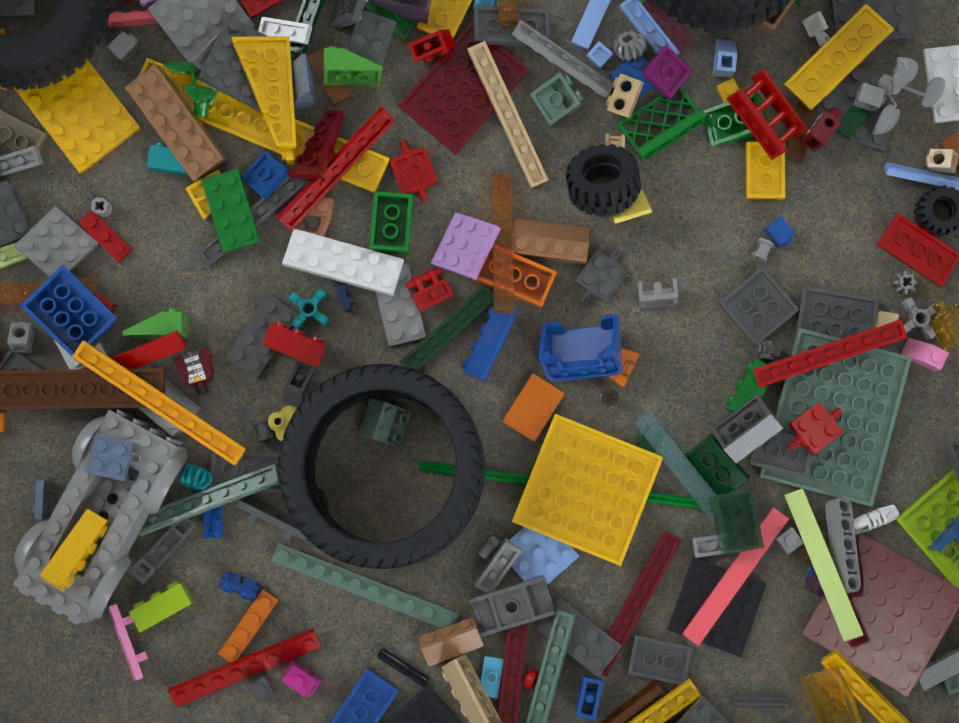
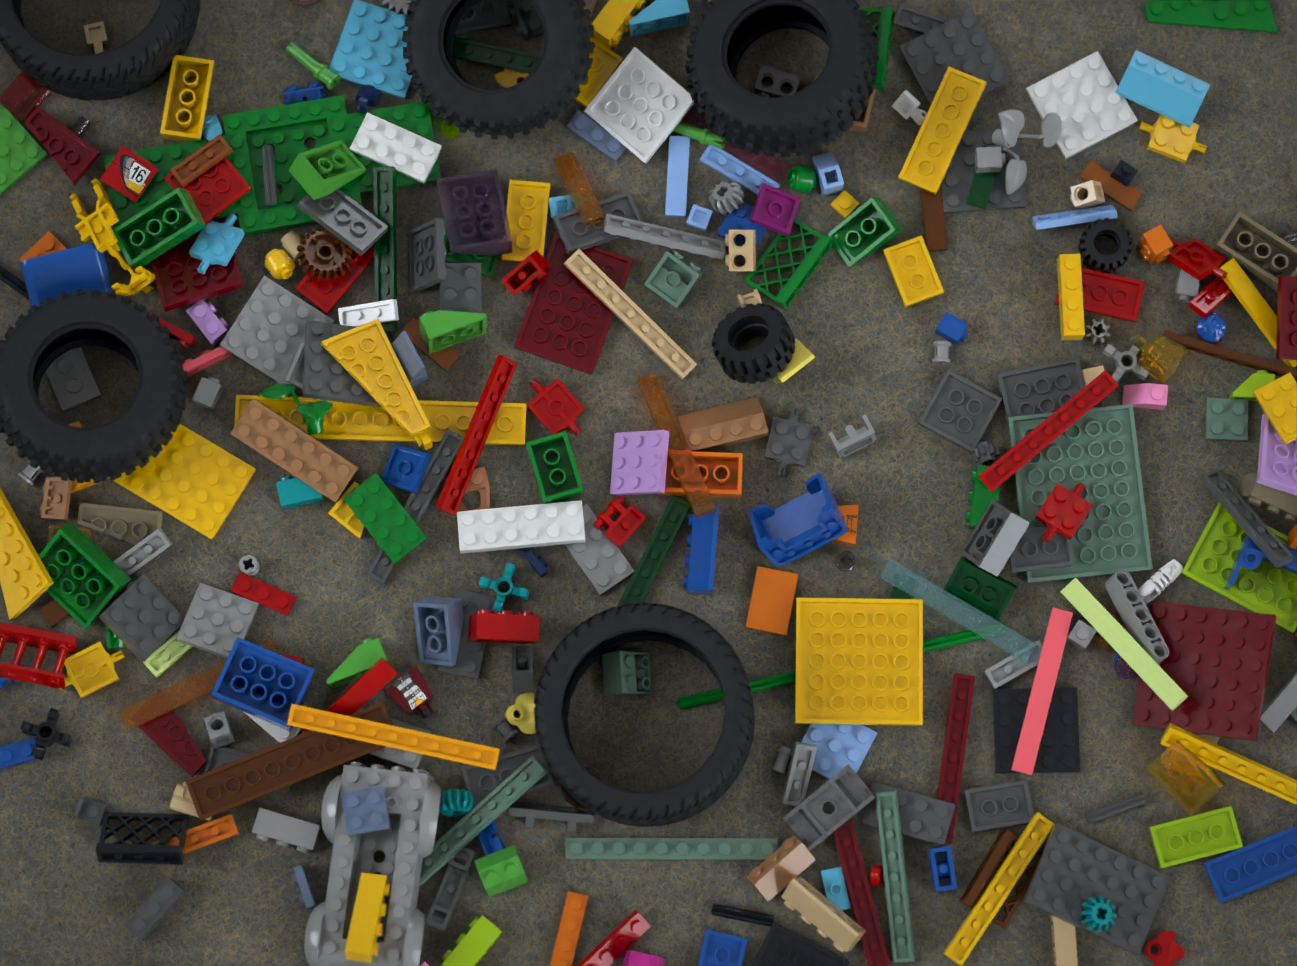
camera: 20 degrees left, 5 degrees down
blue hinge [219,571,261,600] -> none
dark red wing [287,110,345,179] -> none
clear green brick [709,489,764,555] -> none
red fence [726,69,809,160] -> none
dark red torso [799,106,842,152] -> none
none -> light grey brick [252,808,322,854]
none -> sand blue slope [413,596,464,666]
none -> bright green slope [474,845,528,897]
none -> green head [786,164,818,193]
none -> yellow brick [1057,254,1085,341]

